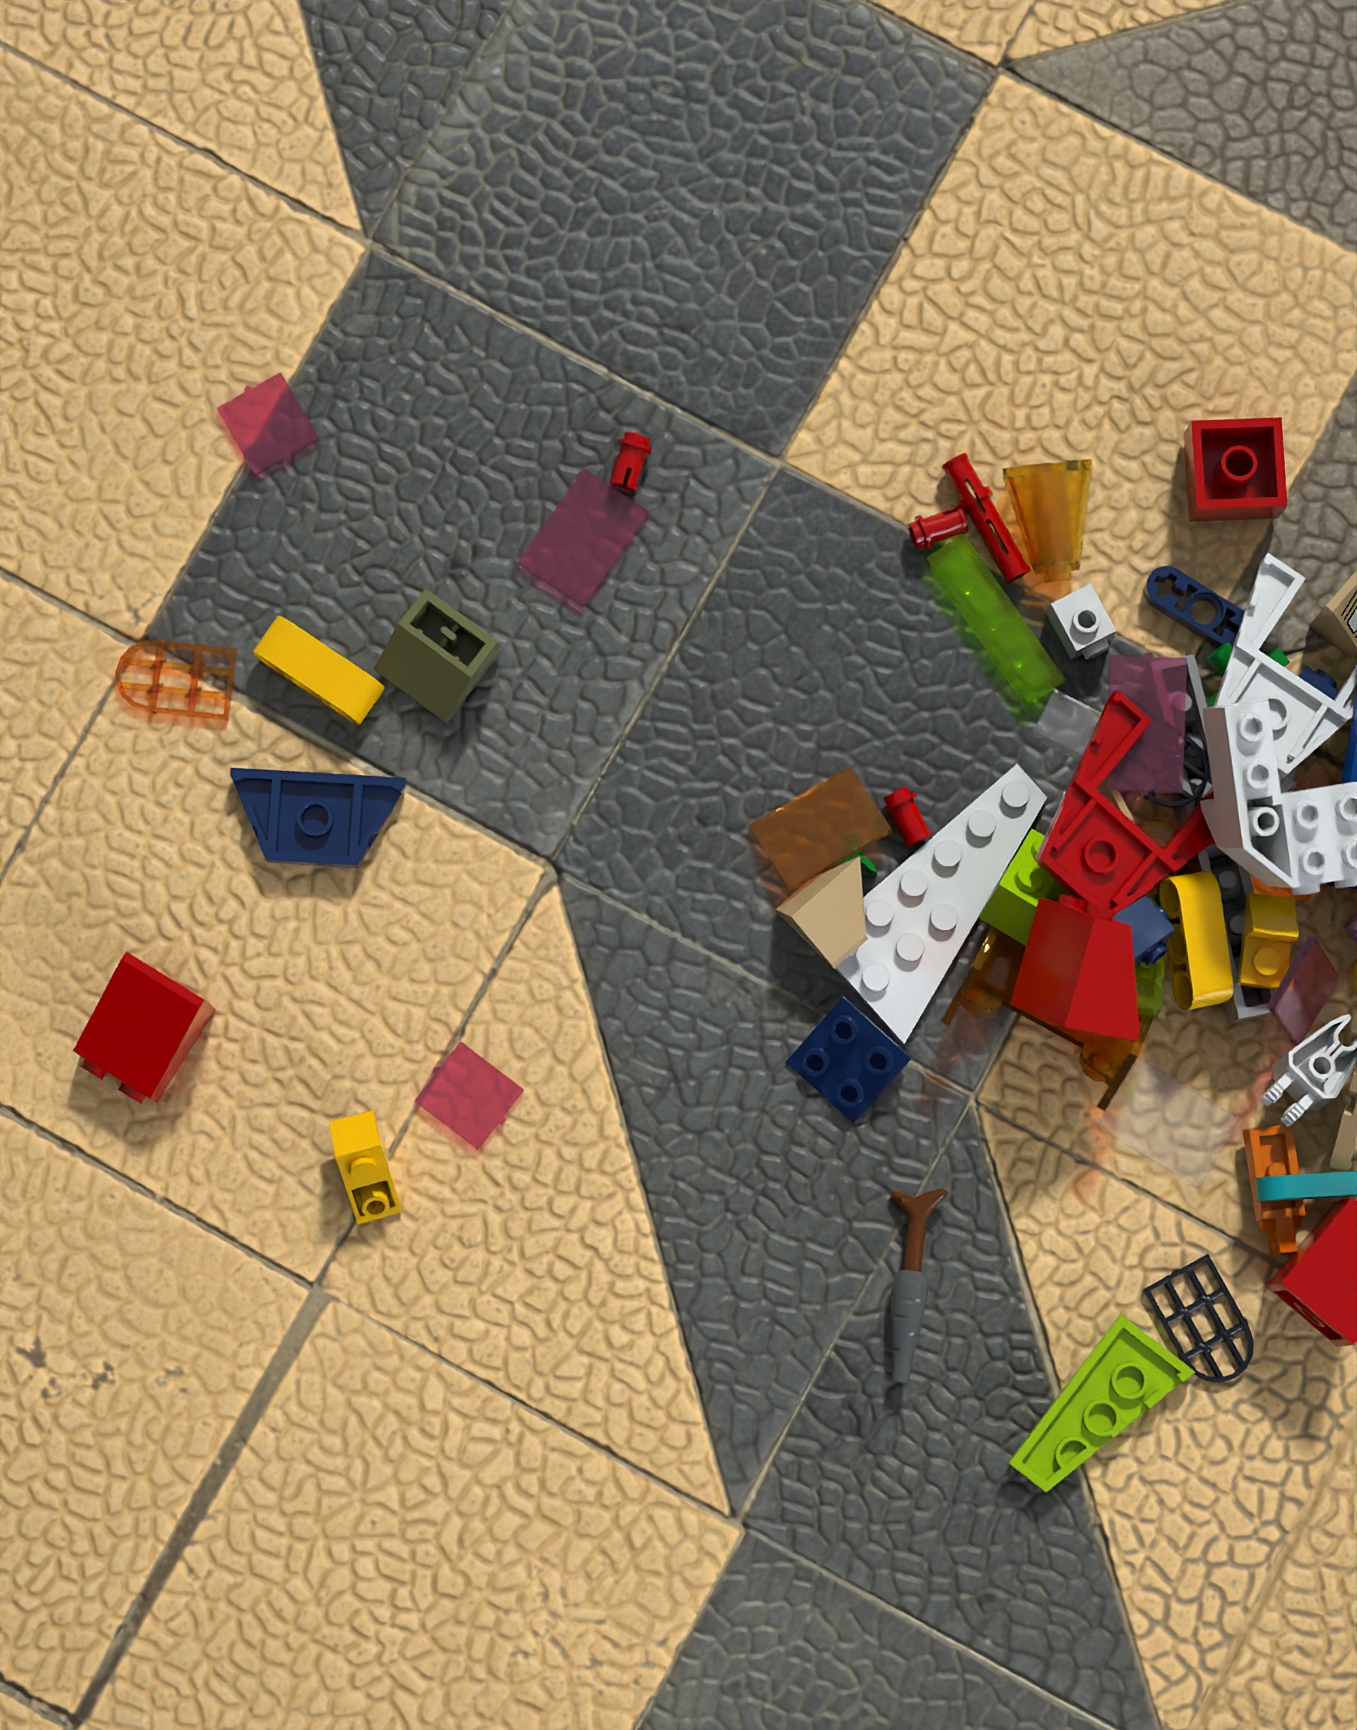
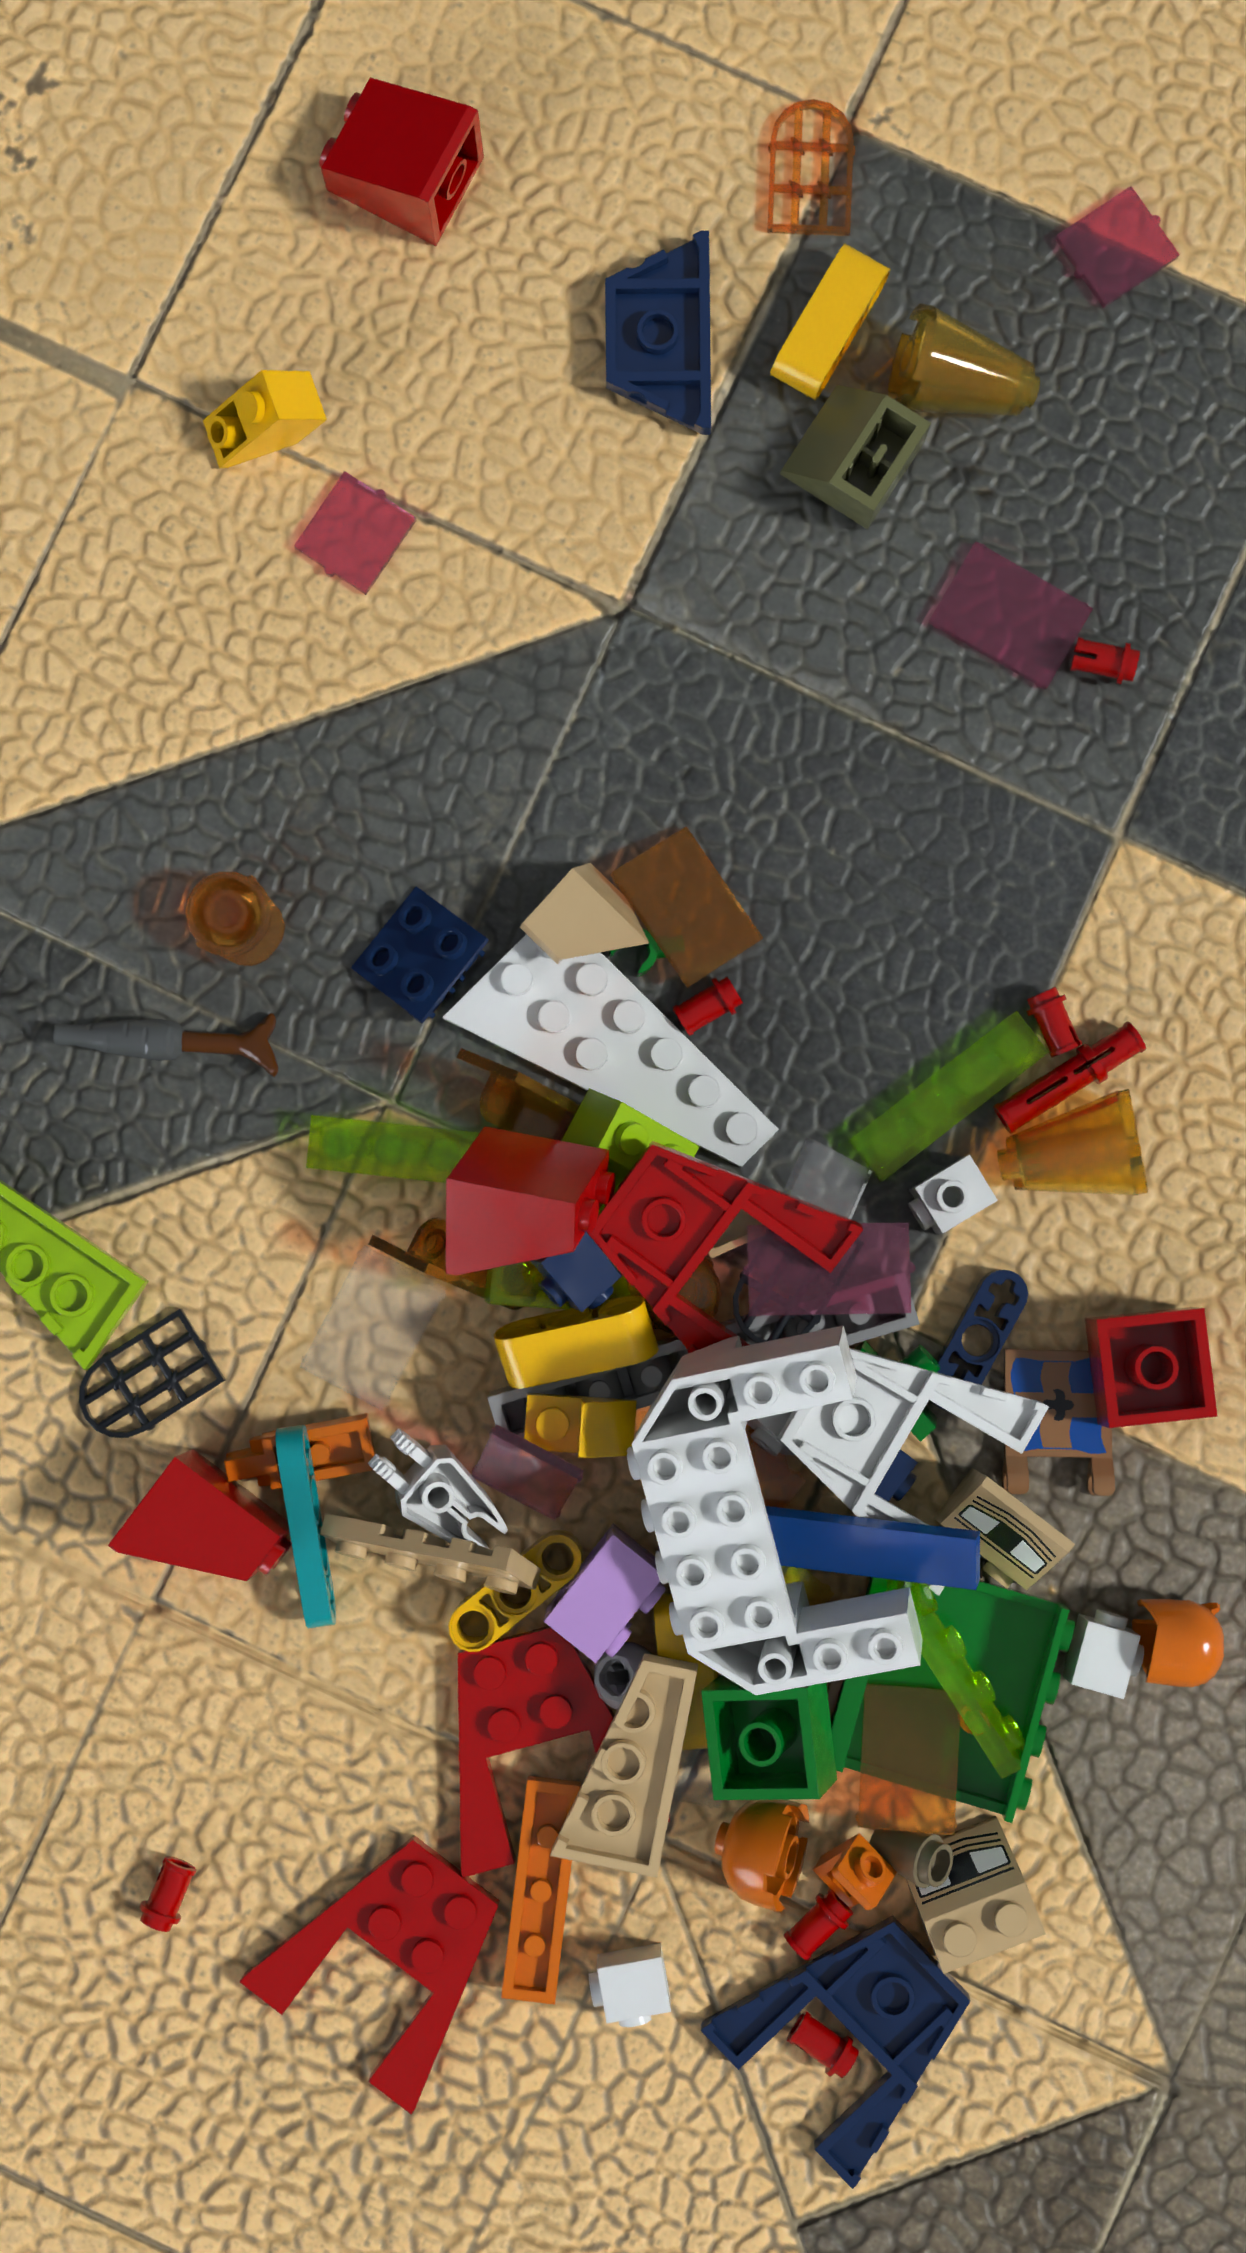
camera: 90 degrees right, 5 degrees up
none -> clear orange hat [185,871,285,966]
none -> clear neon green plate [306,1115,480,1183]
none -> clear yellow cone [888,303,1040,416]
none -> medium nougat flag [1002,1349,1115,1496]

